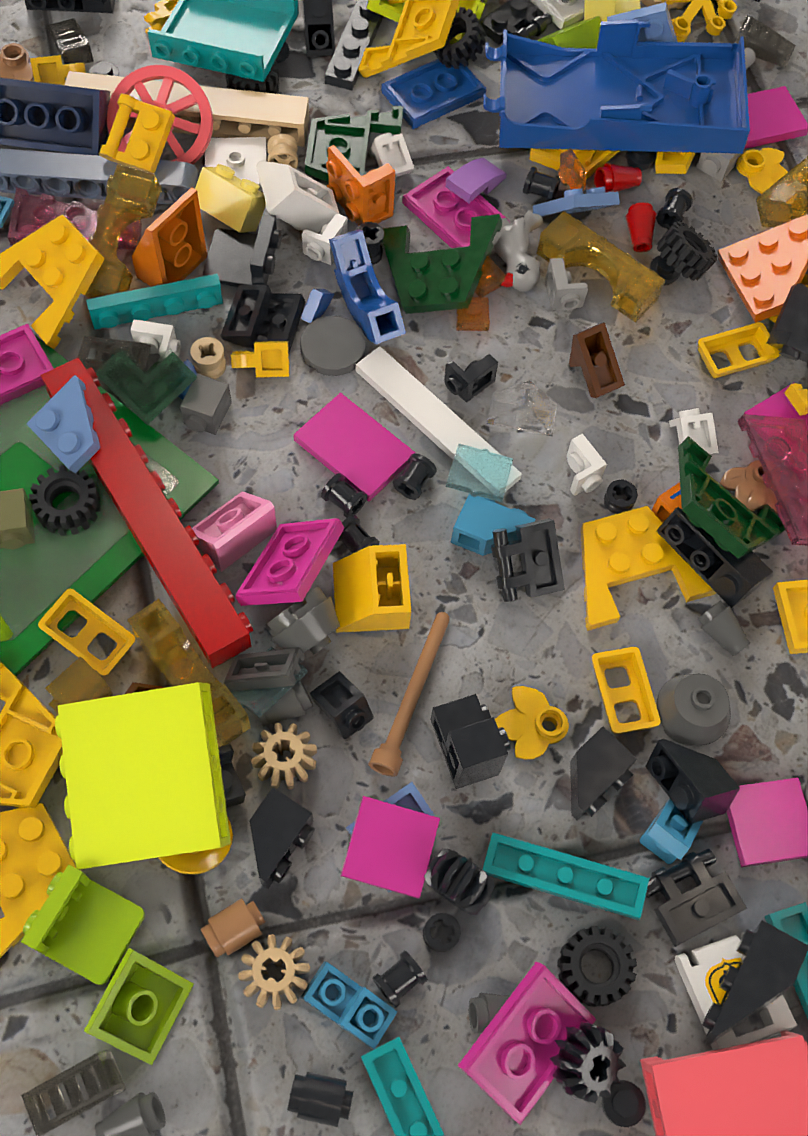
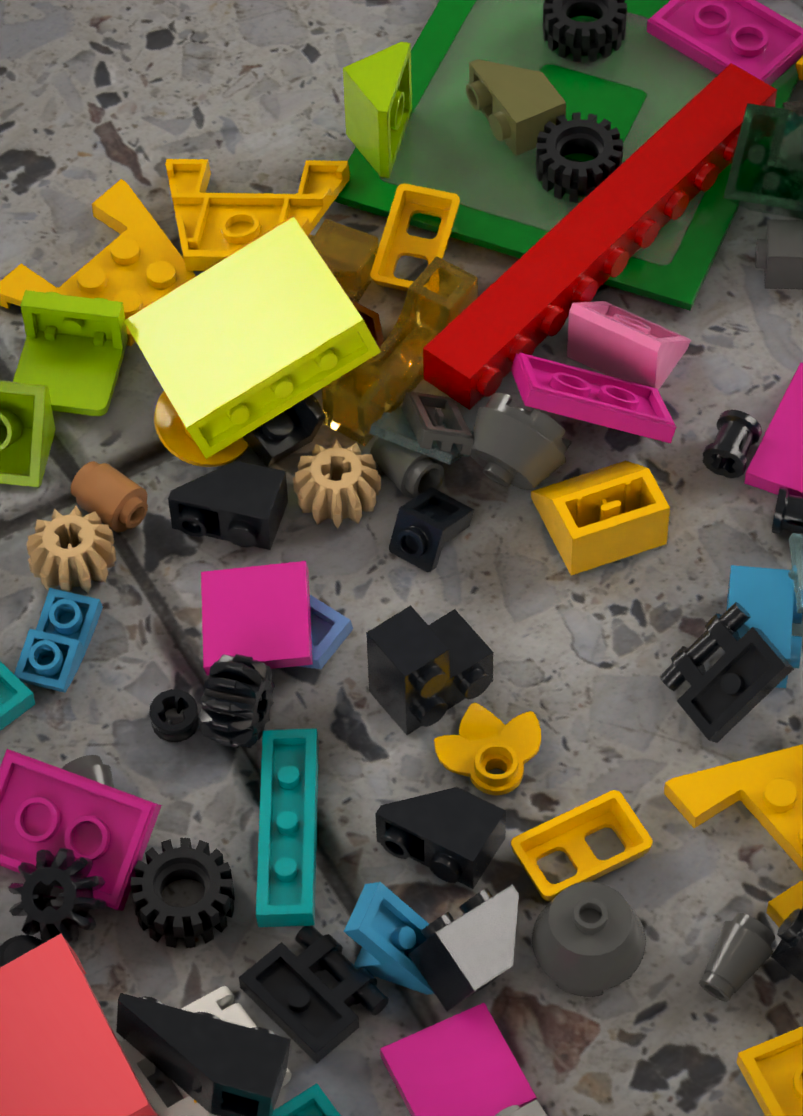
camera: 80 degrees right, 10 degrees down
medium blue wing [27,375,101,473] -> none
black bush [337,515,380,554] -> none
medium nougat piece [369,612,450,777] -> none
black bush [372,950,428,1008] -> none

